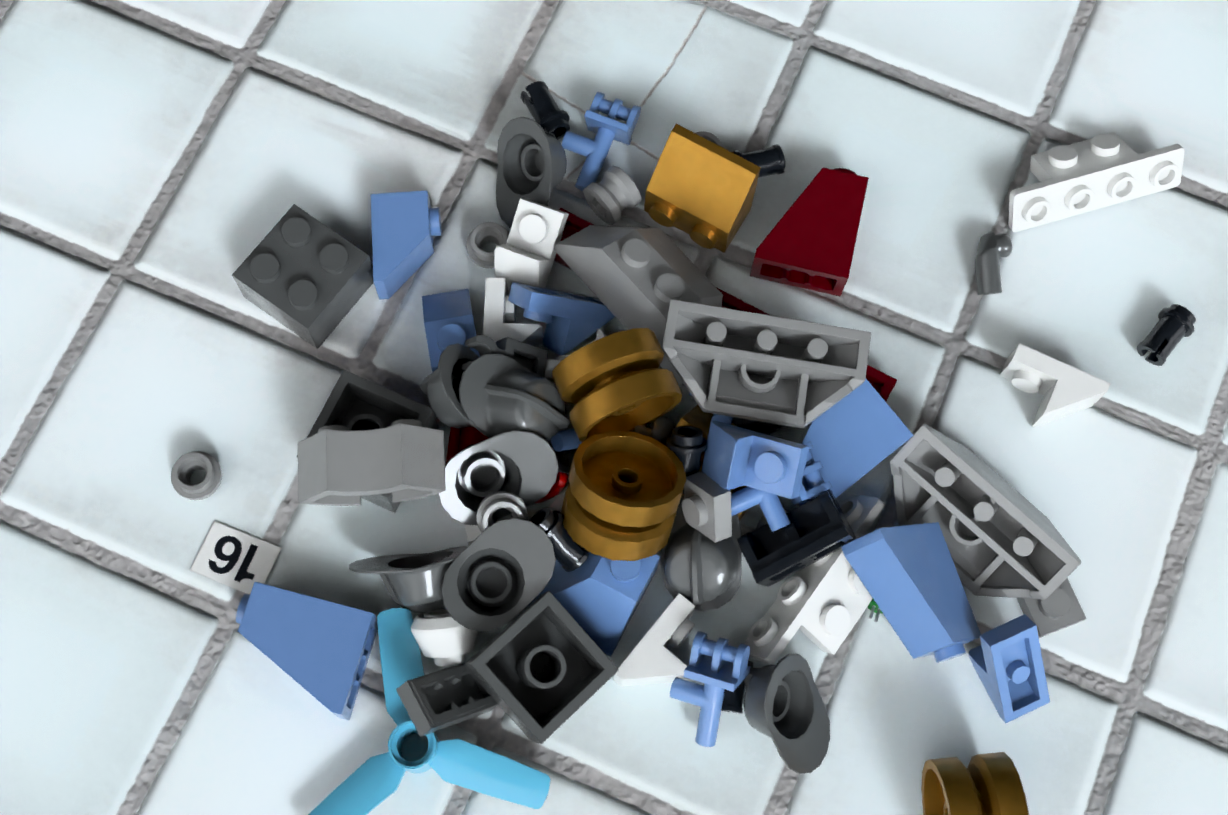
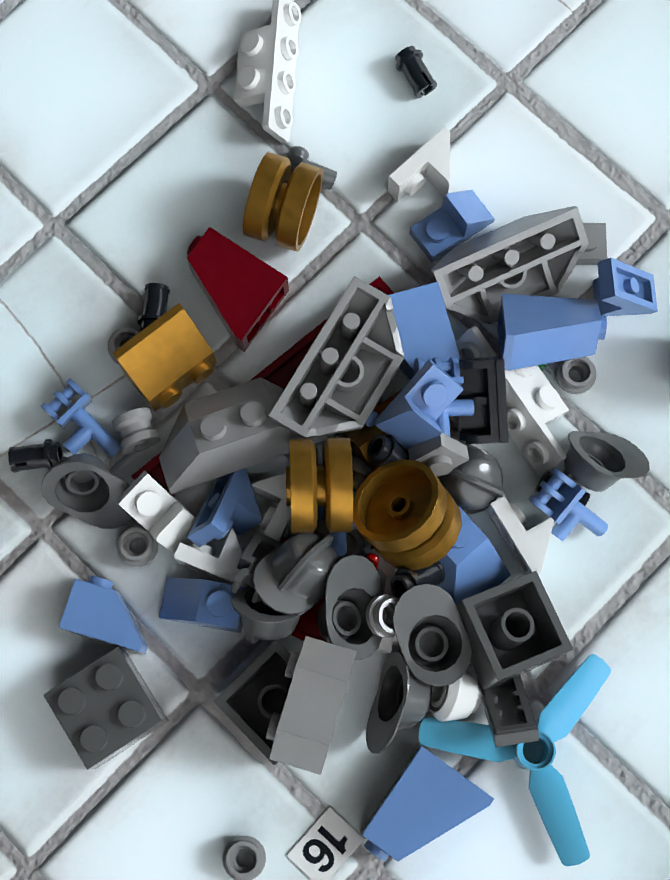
camera: 65 degrees left, 5 degrees up
none -> pearl gold wheel [243,152,323,252]
none -> medium blue slope [410,190,495,263]
none -> light grey plate [556,357,596,394]

